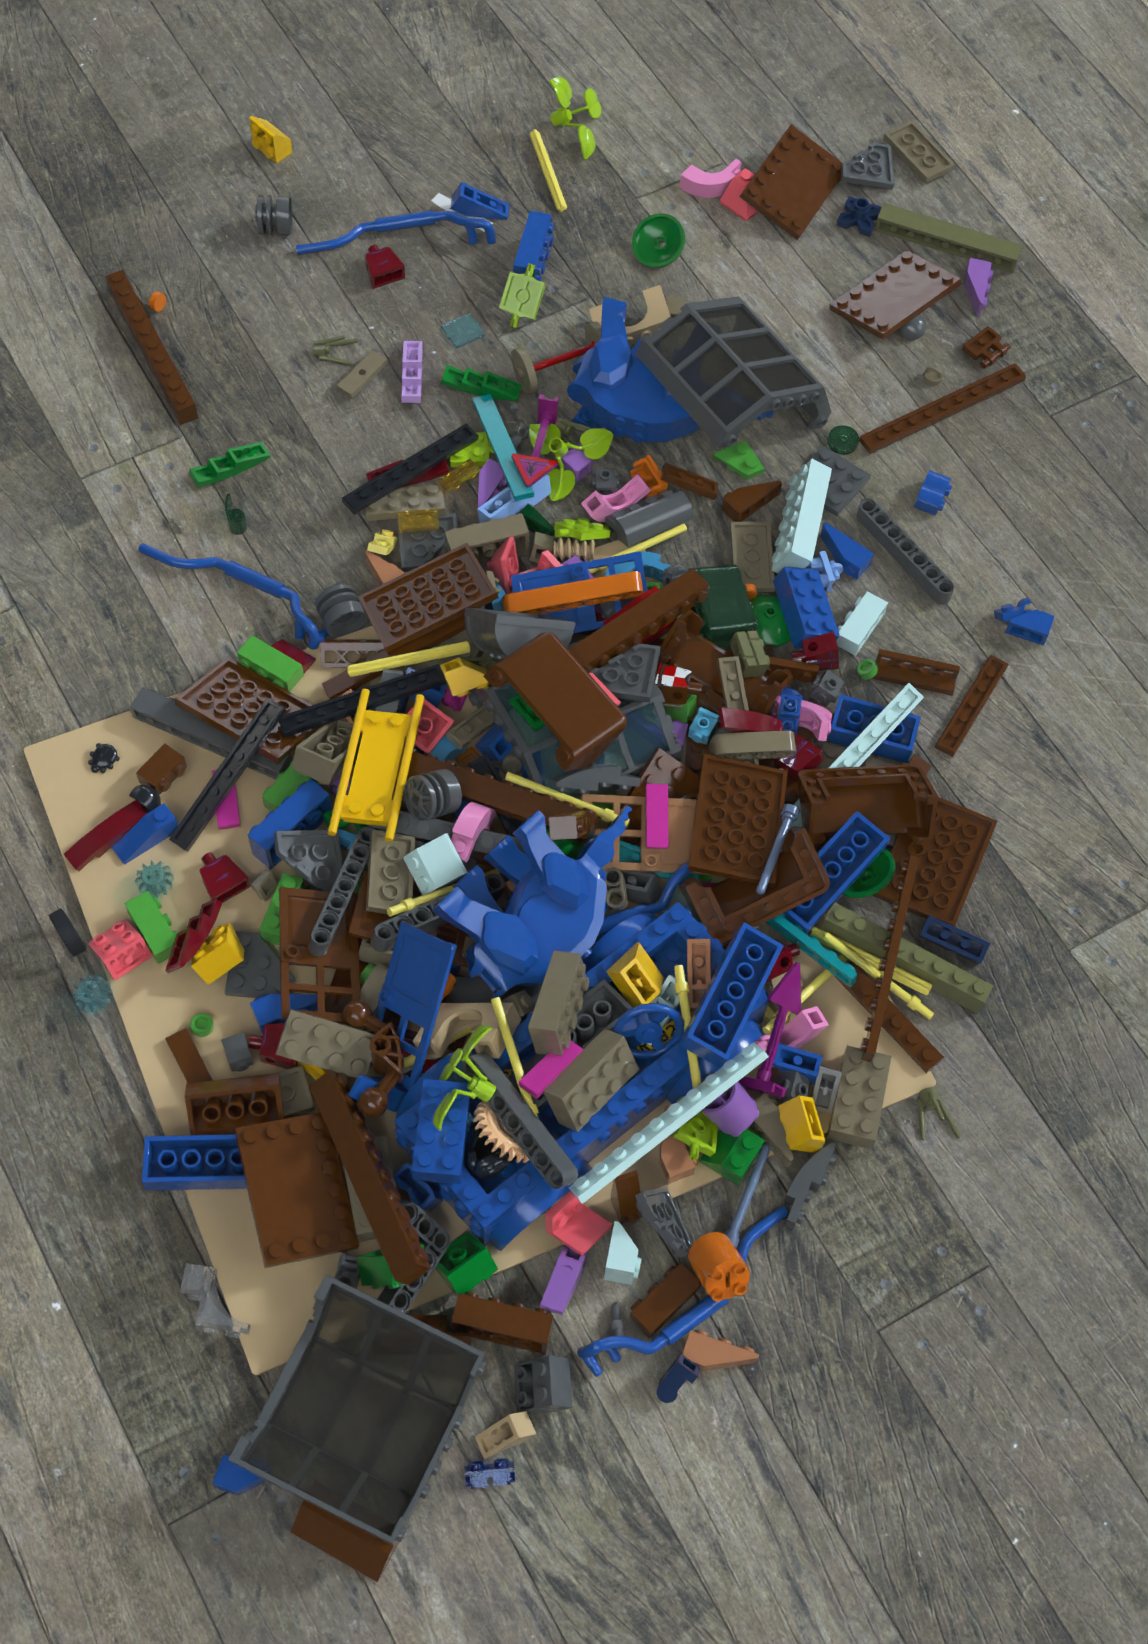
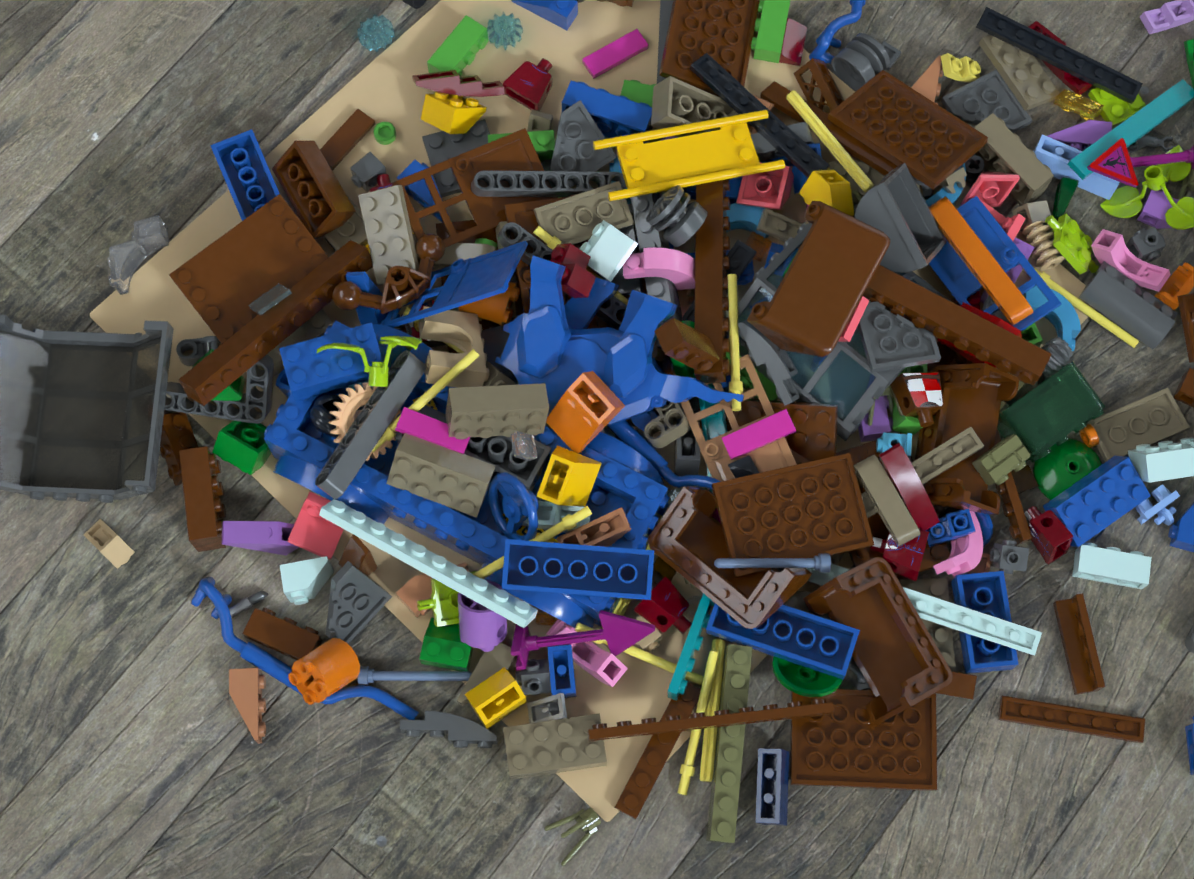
camera: 70 degrees right, 10 degrees up
coral bracket [88,919,153,980] -> none
black tile [169,697,286,852] -> none
clear yellow plate [398,509,439,533] -> none
clear blue hinge [464,1458,515,1489] -> none
dark grey slope [514,1355,572,1414] -> none
dark blue leg [656,1353,700,1403] -> none
bright green tile [857,659,878,680] -> none
none -> clear light blue piece [248,284,291,315]
none -> clear plate [511,431,538,461]
none -> orange slope [546,371,625,454]
none -> dark red brick [550,243,596,298]
none -> black slope [728,455,759,478]

